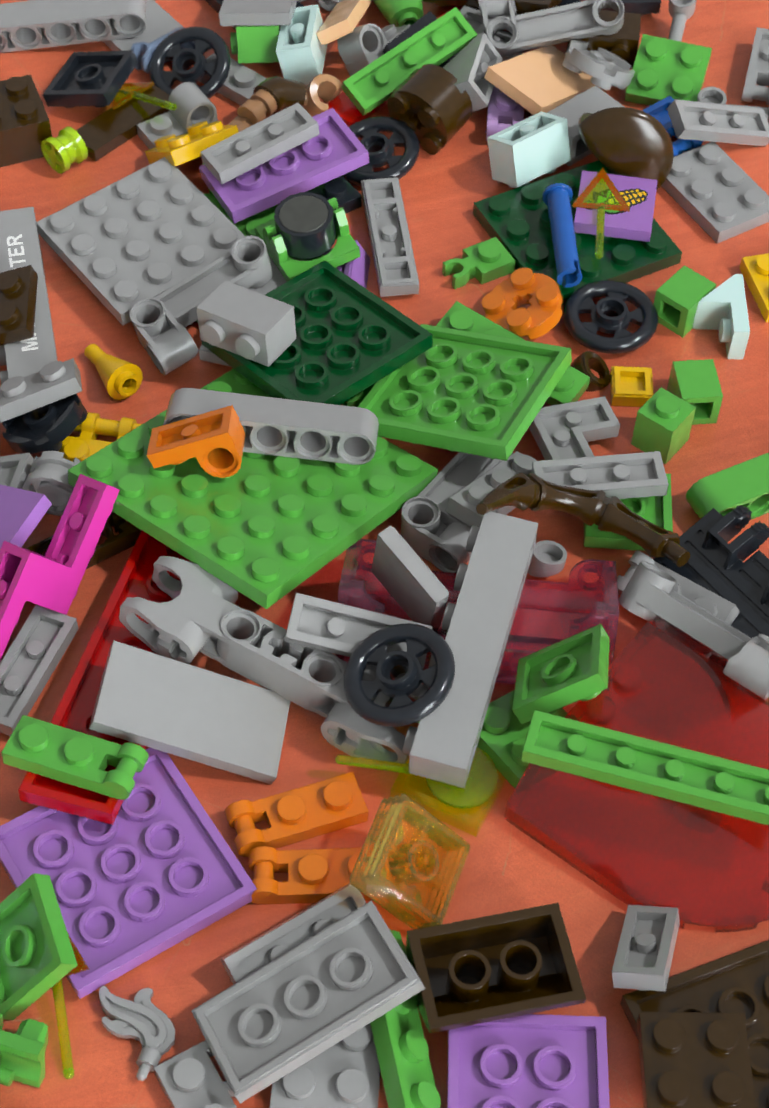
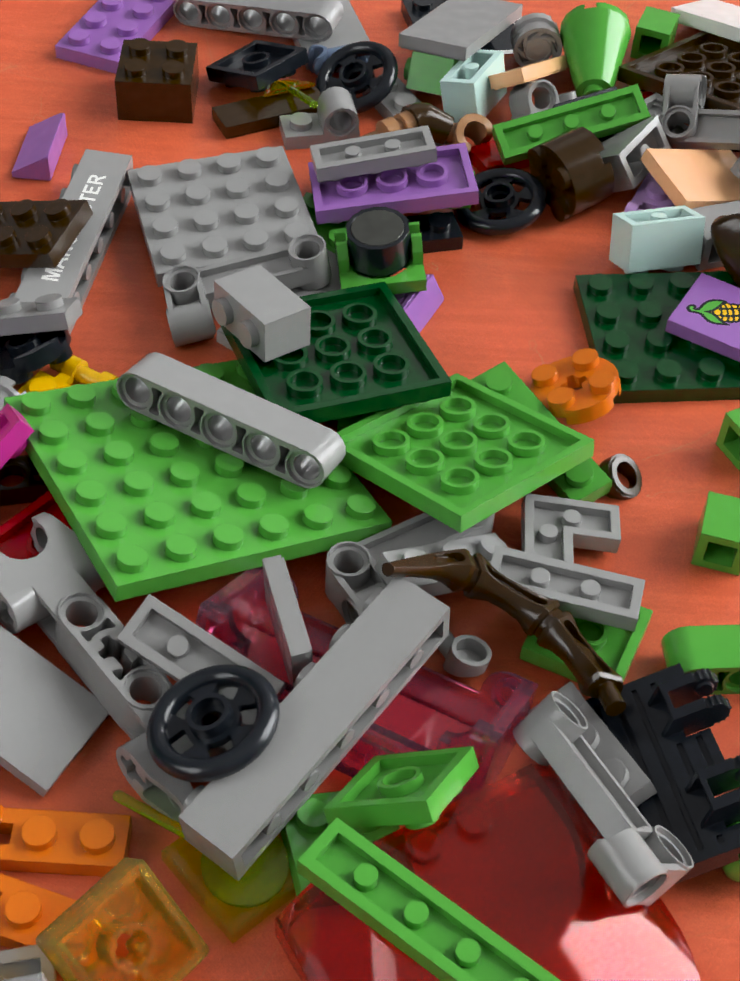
camera: 20 degrees right, 5 degrees down
lime wheel [41,126,88,174] -> none
yellow cone [84,344,143,400] -> none
yellow plate [145,120,239,166] -> none
orange plate [146,405,245,478] -> none
light grey plate [361,177,419,297] -> none
bright green plate [442,237,516,289] -> none
blue pin [542,183,582,287] -> none
black plate [563,280,658,354] -> none
clear neon green piece [572,168,630,259] -> none
yellow tile [610,366,654,407] -> none
bright green brick [631,387,696,465] -> none

